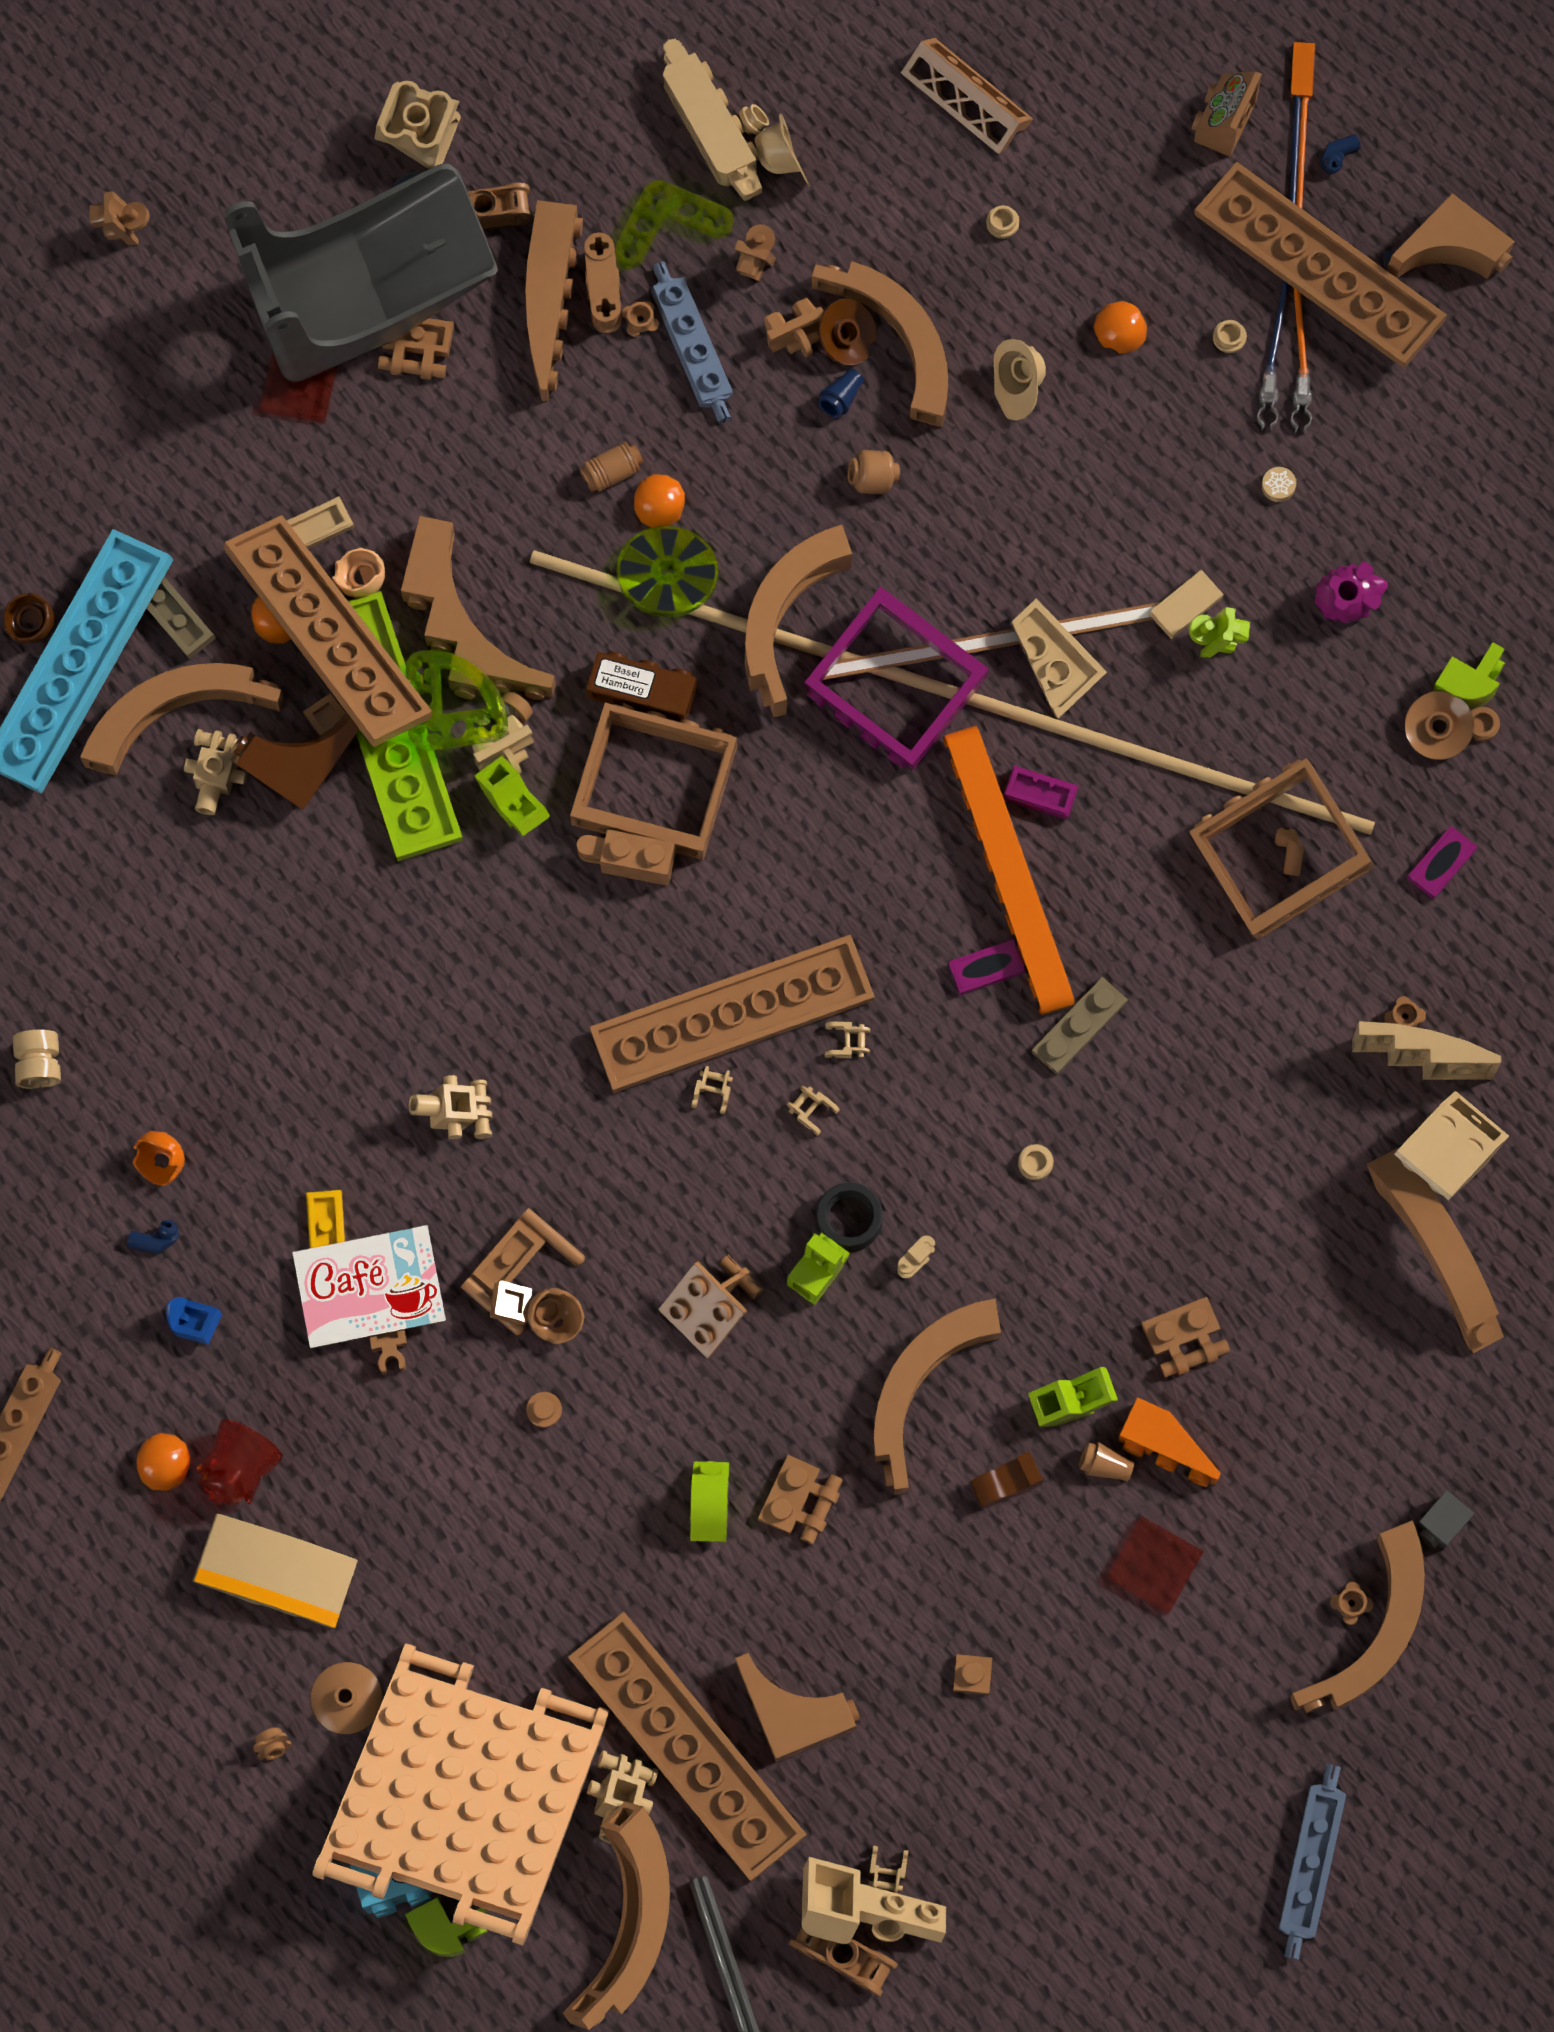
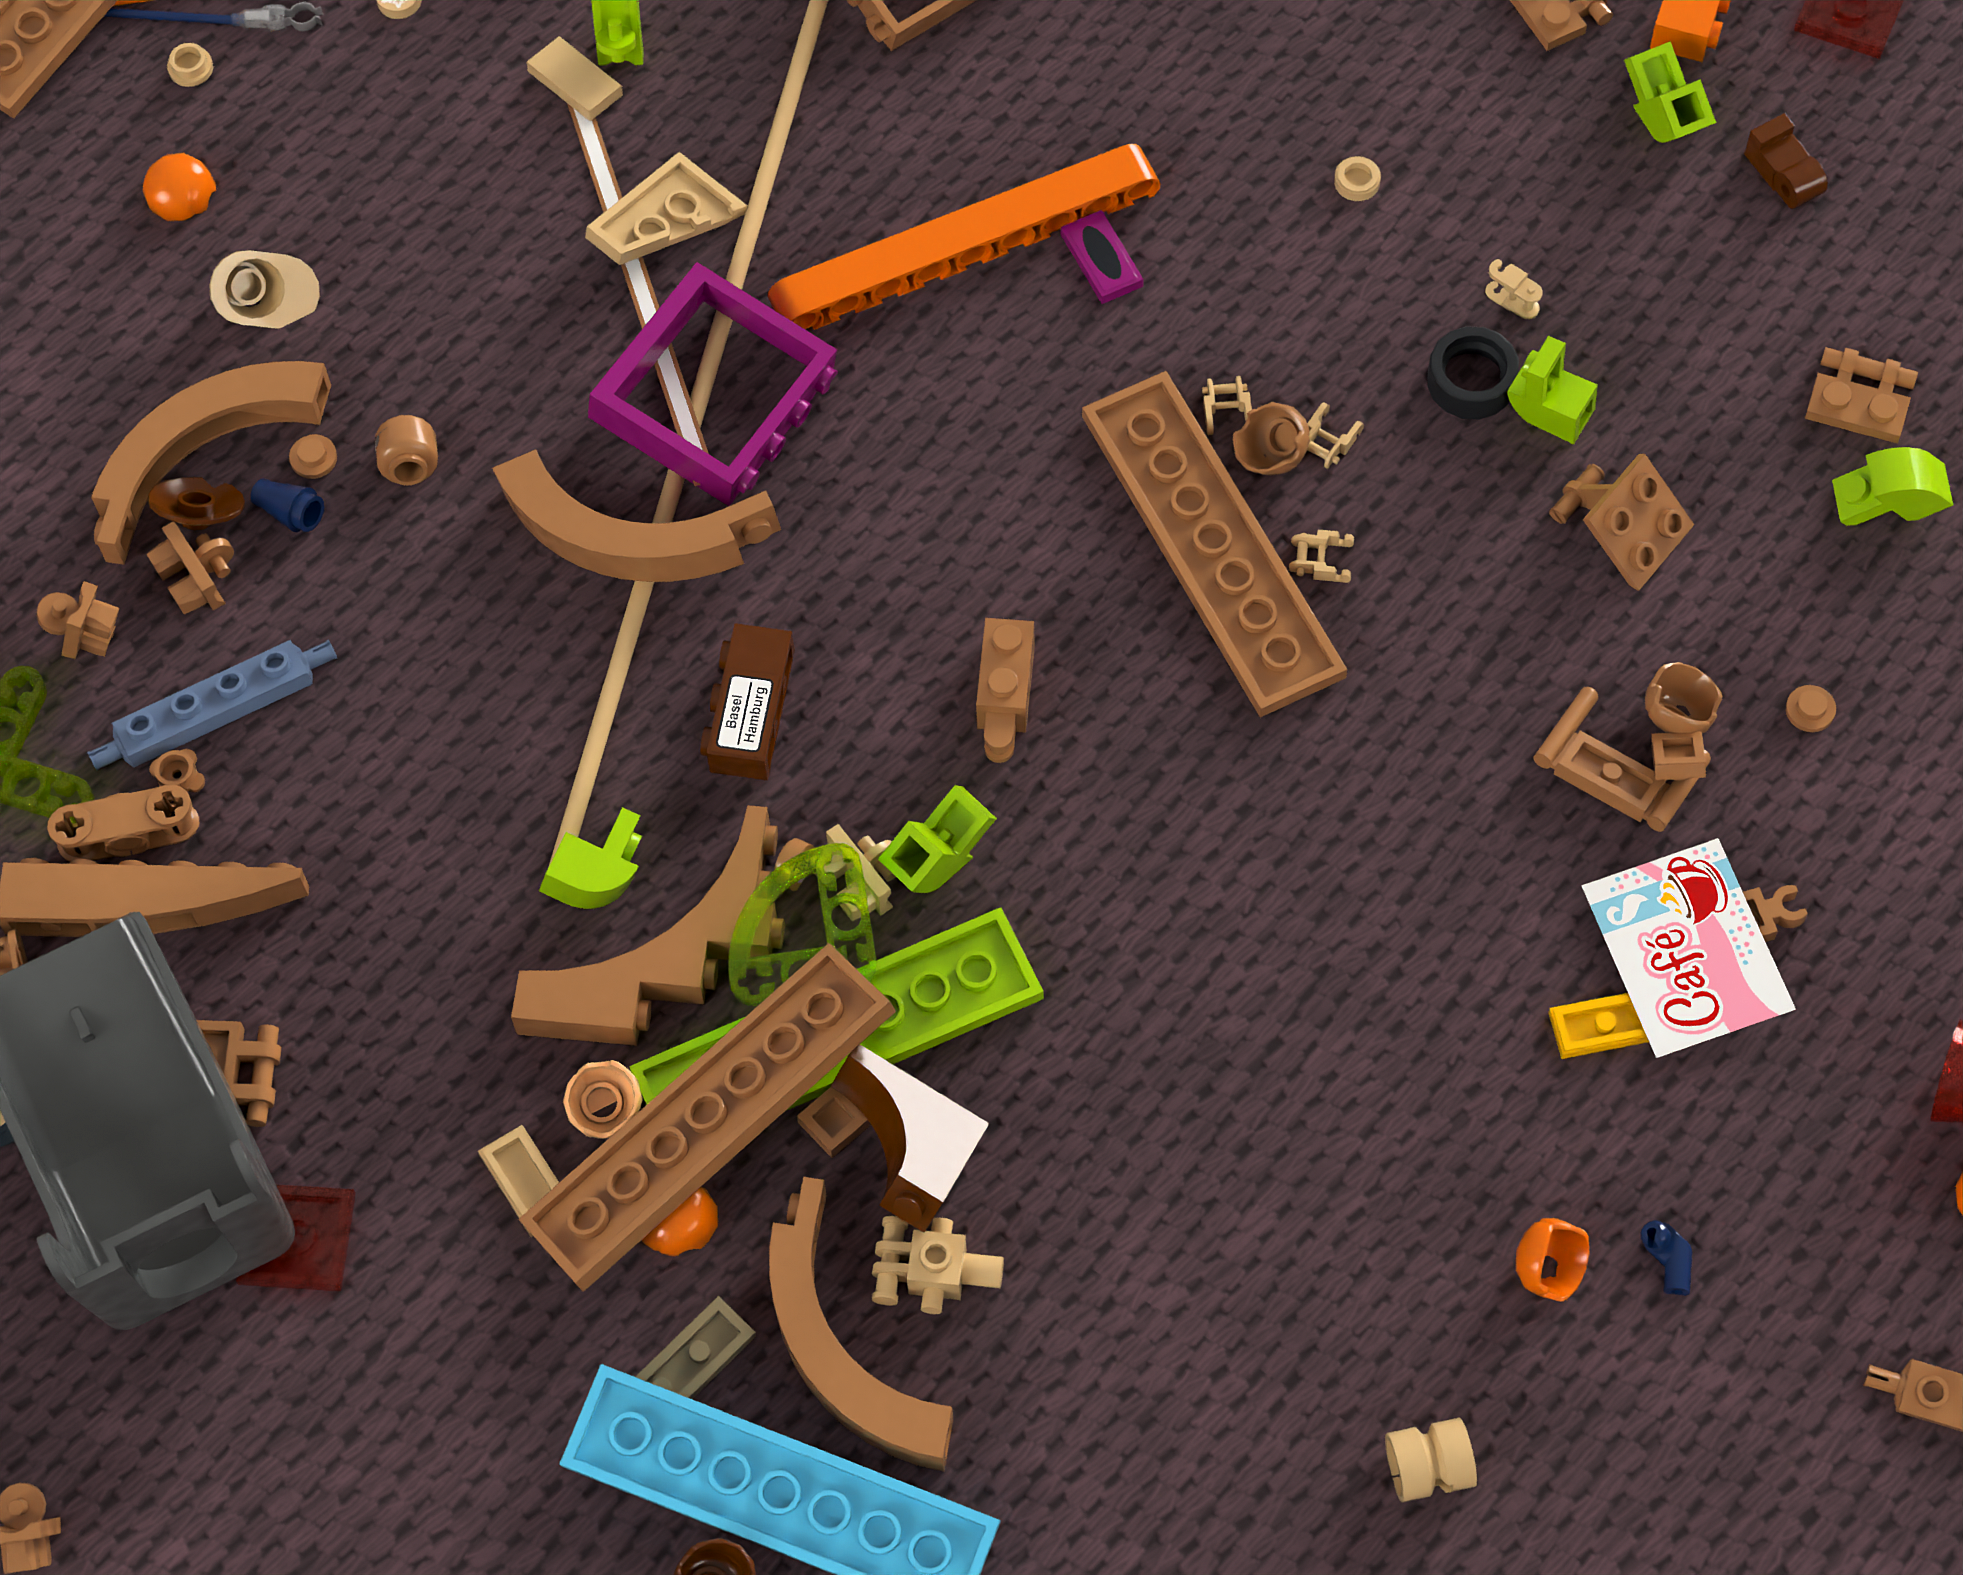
camera: 95 degrees left, 10 degrees down
blue plate [166,1297,222,1345] -> none
tan piece [409,1075,493,1139] -> none
medium nougat window [570,703,737,860] -> none
medium nougat head [579,441,644,493] -> none
clear neon green piece [617,526,718,617] -> none
orange hair [634,474,685,528] -> none
medium nougat arch [874,1298,1001,1495] -> none
tan plate [986,205,1019,239] -> none
magenta plate [1003,765,1079,820] -> none
dark tan plate [1032,977,1128,1075] -> none
medium nougat cone [1079,1442,1134,1482] -> none
none -> medium nougat plate [289,435,337,479]
none -> lime brick [539,807,642,909]
none -> medium nougat hair [1233,402,1310,476]

